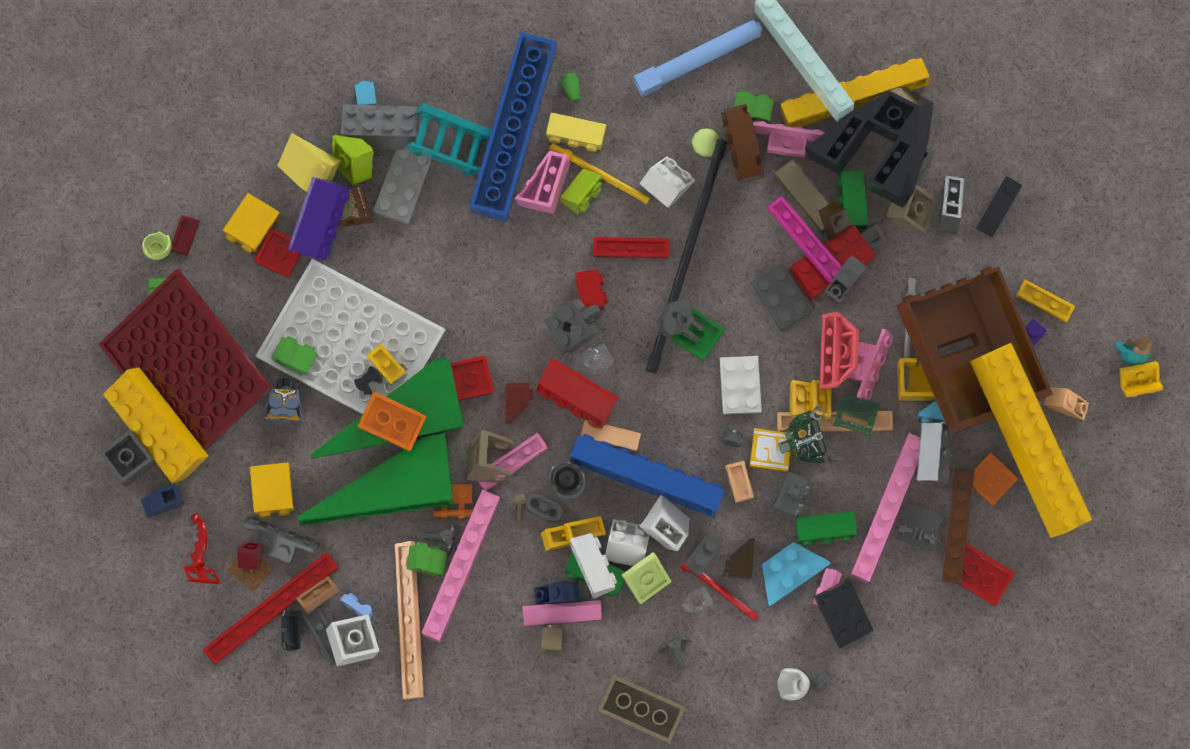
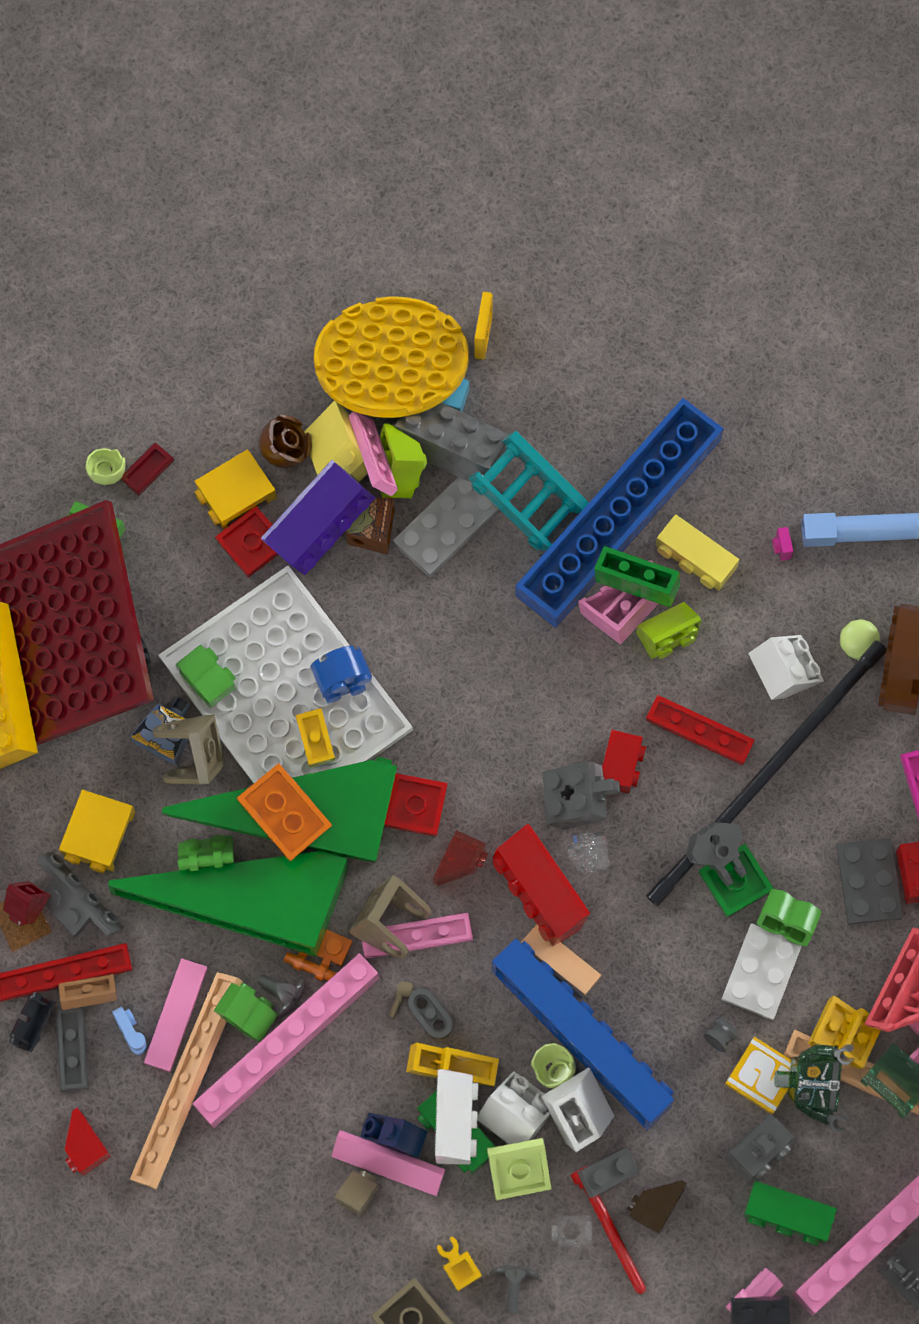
camera: 30 degrees right, 5 degrees down
white brick [326,615,379,666] -> none
black piece [354,366,382,395] -> none
dark grey helmet [548,462,586,499] -> none
yellow bar [549,143,651,204] -> none
bright green cone [561,72,581,102] -> none
light nougat tile [725,461,754,503] -> none
medium azure wing [762,542,831,607] -> none
none -> red slope [64,1108,111,1176]
none -> bright pink tile [144,958,208,1072]
none -> dark tan hose [152,714,225,784]
none -> bright green plate [178,835,234,871]
none -> reddish brown cylinder [259,414,312,468]
none -> blue brick [310,645,372,703]
none -> yellow tile [314,297,469,418]
none -> bright pink tile [349,411,397,496]
none -> yellow plate [437,1237,482,1292]
none -> yellow tile [474,291,493,360]
none -> yellowish green hair [531,1043,576,1089]
none -> green brick [594,546,680,608]
none -> bright green brick [756,889,822,946]
none -> dark pink plate [772,527,793,561]

